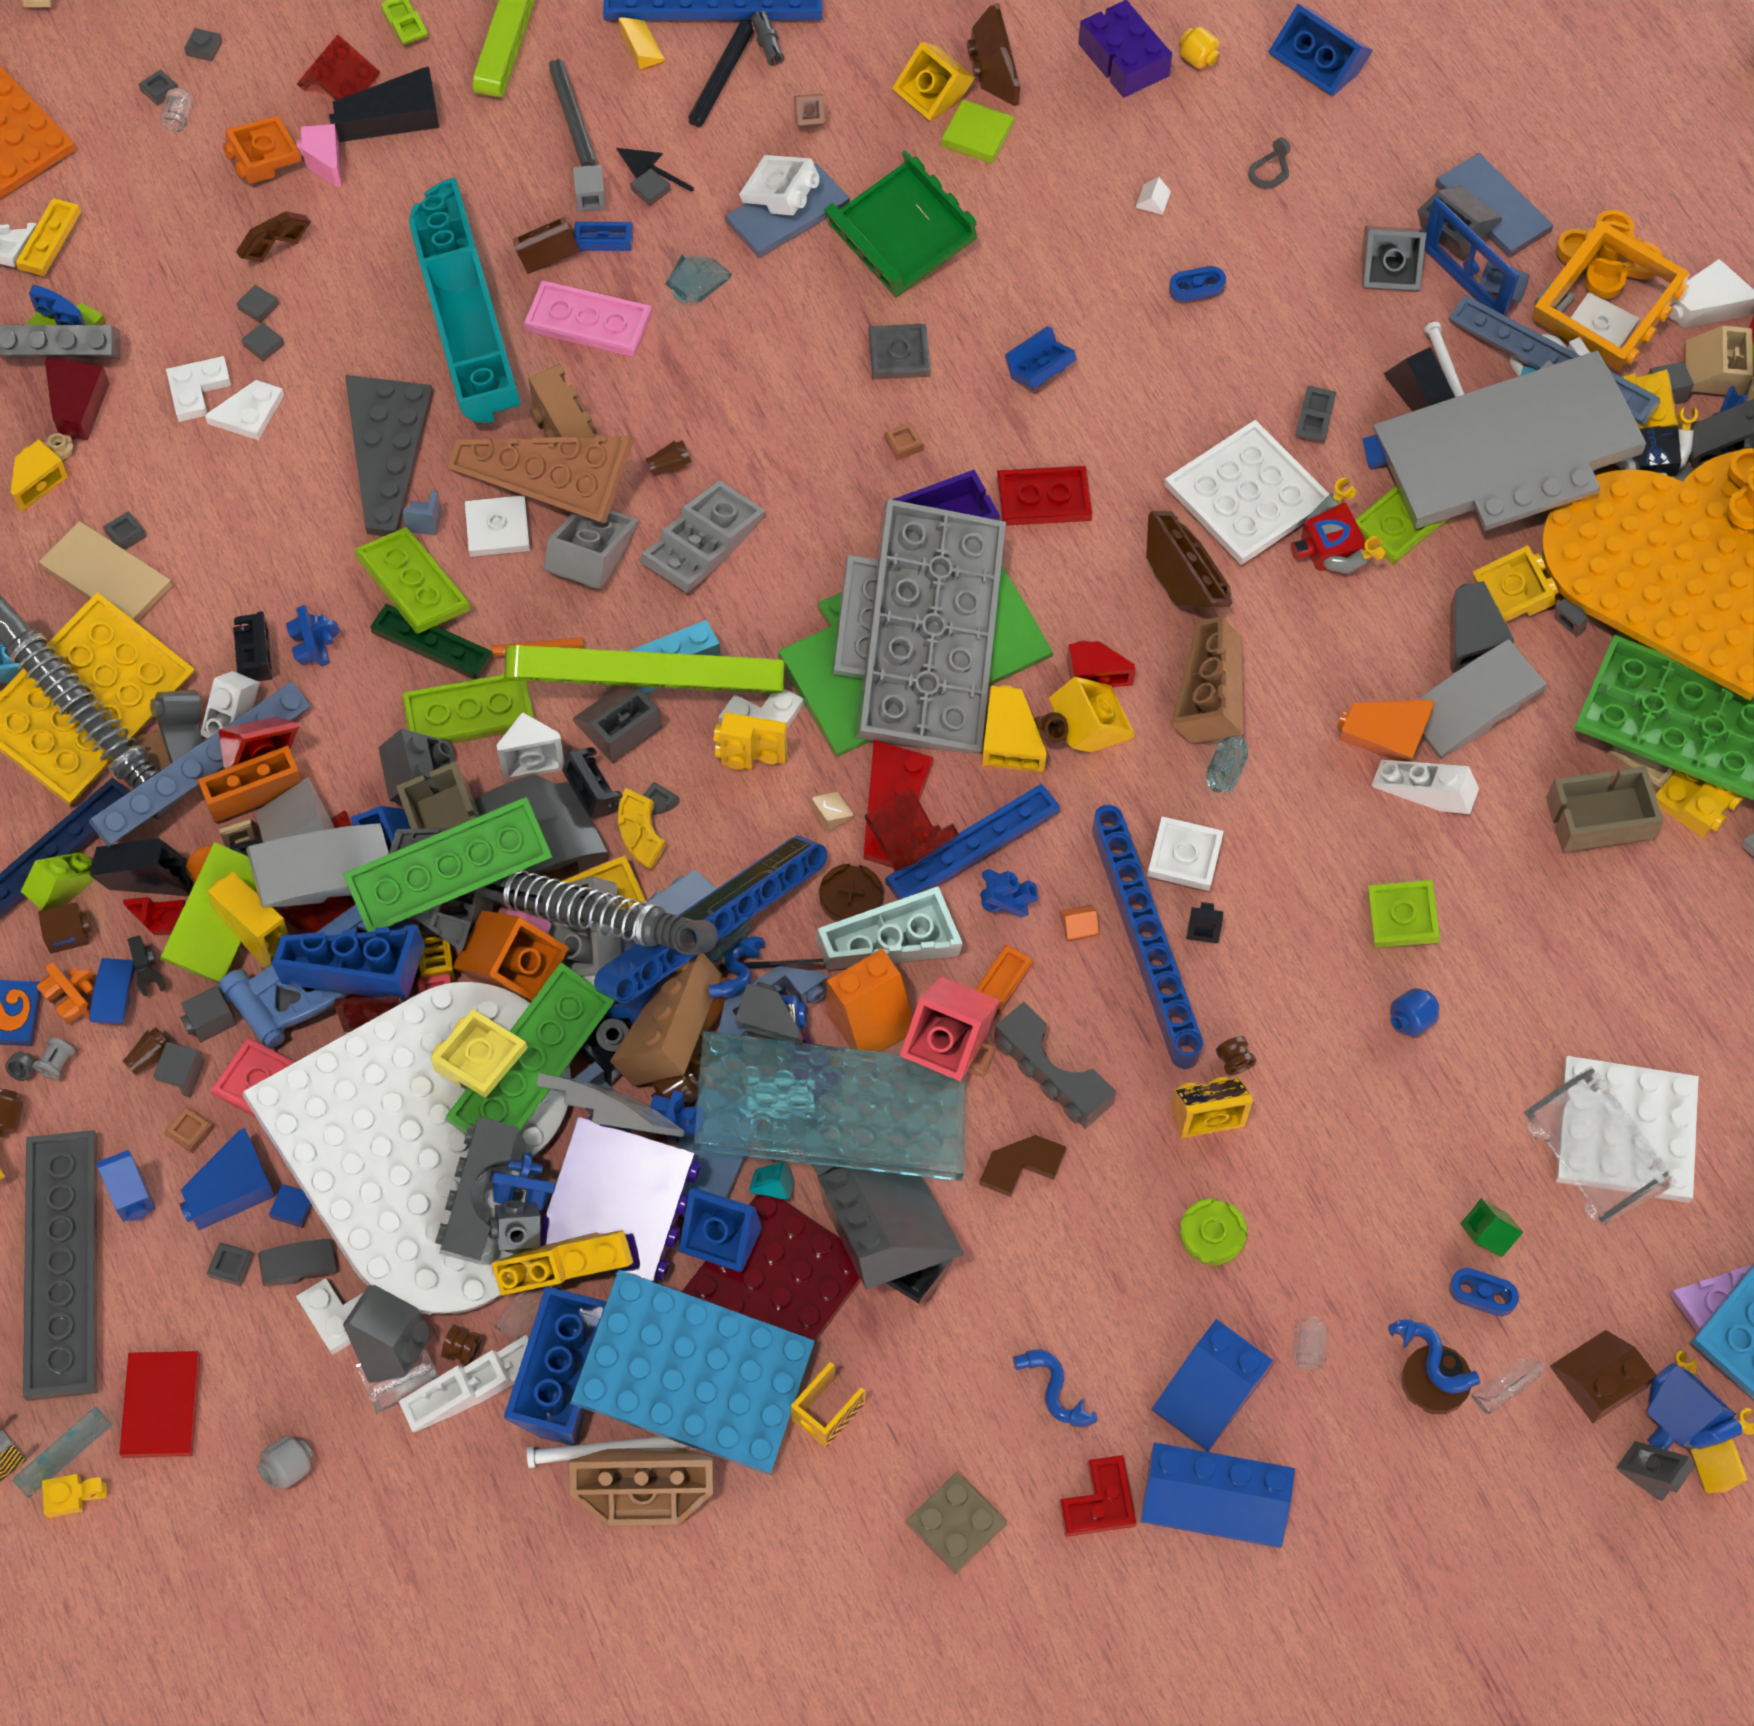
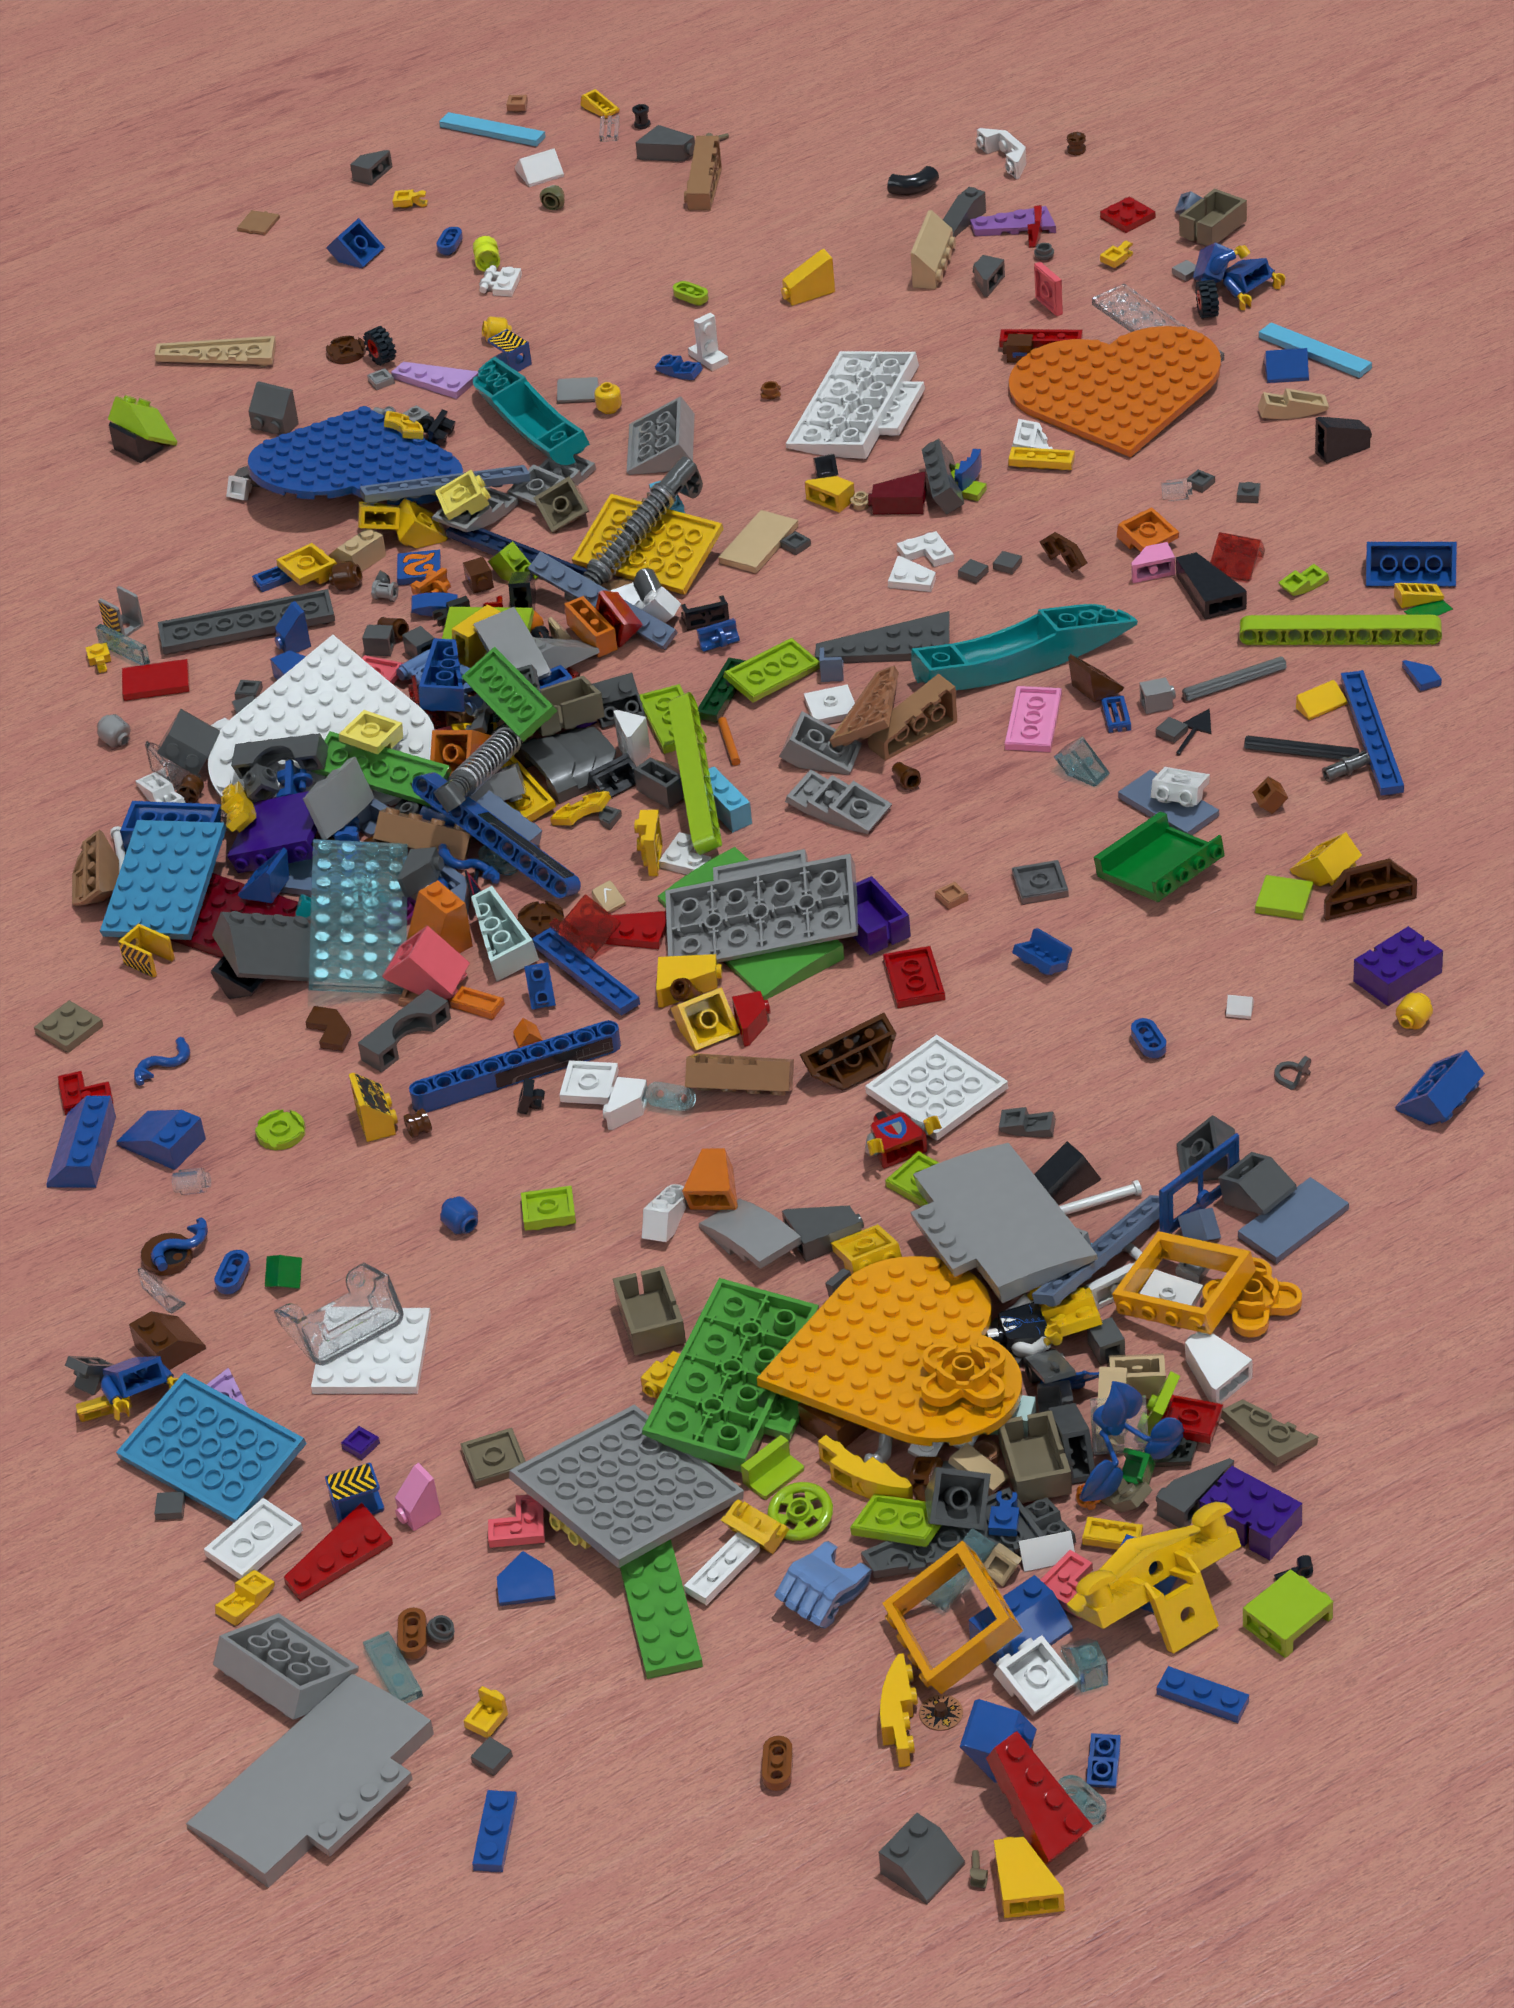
camera: 90 degrees right, 20 degrees down
none -> white slope [603,1077,649,1130]

